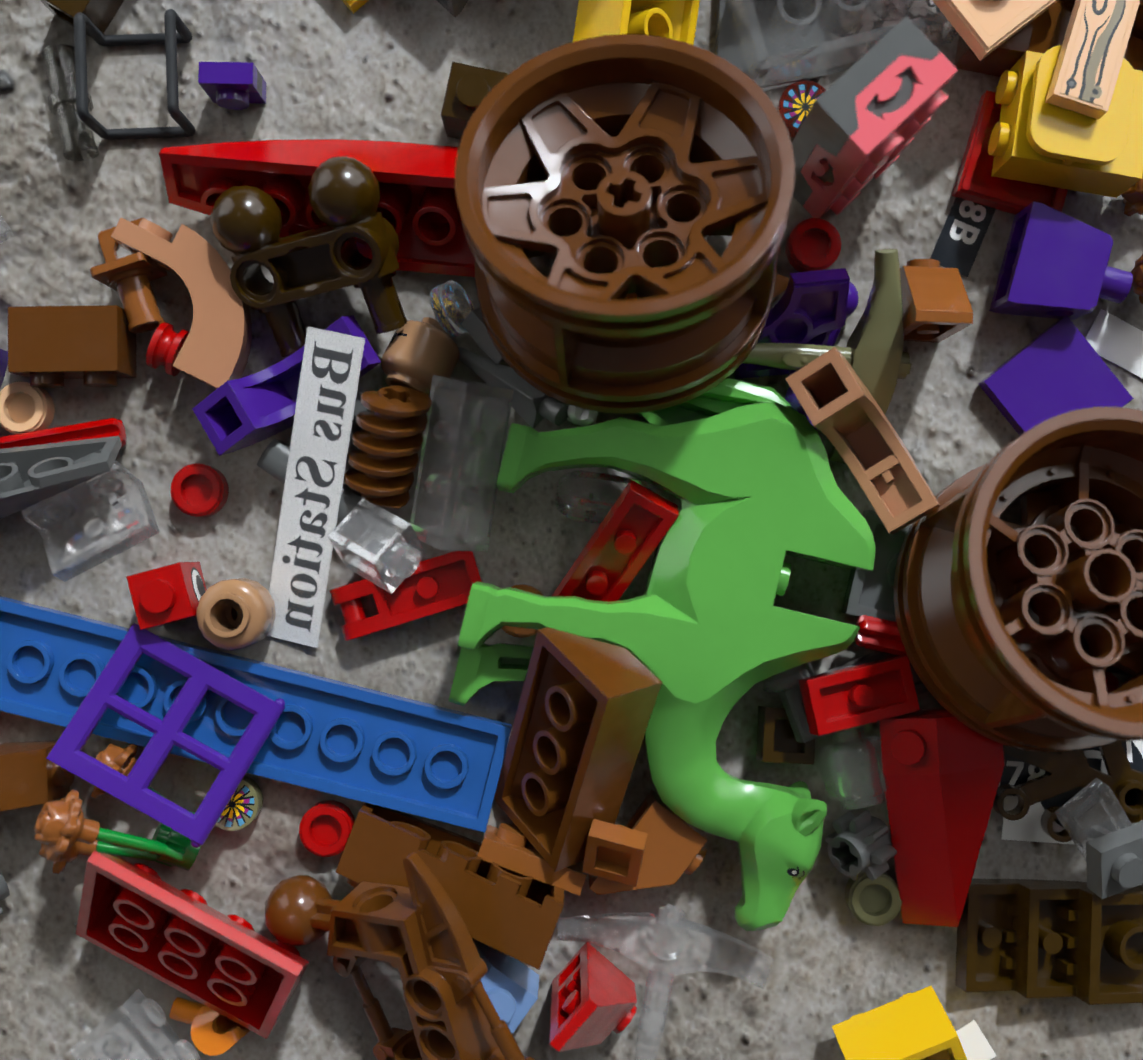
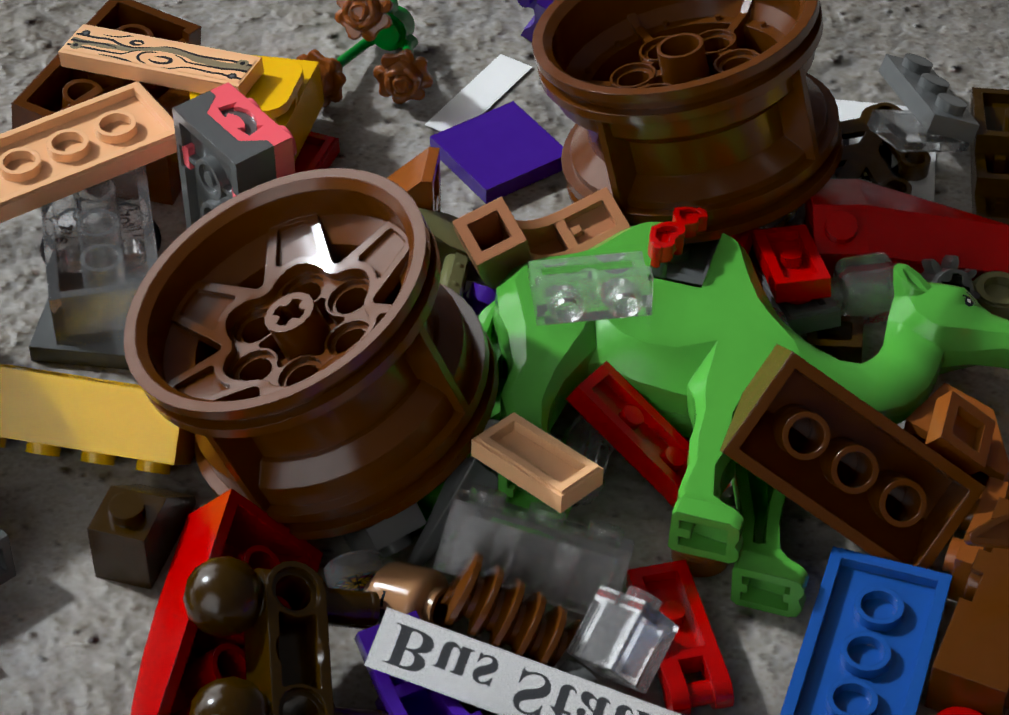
camera: 85 degrees left, 45 degrees down
dark purple torso [989,201,1133,320] -> none
none -> light nougat tile [471,412,604,513]
none -> clear bracket [528,251,654,326]
none -> red piece [648,207,708,268]

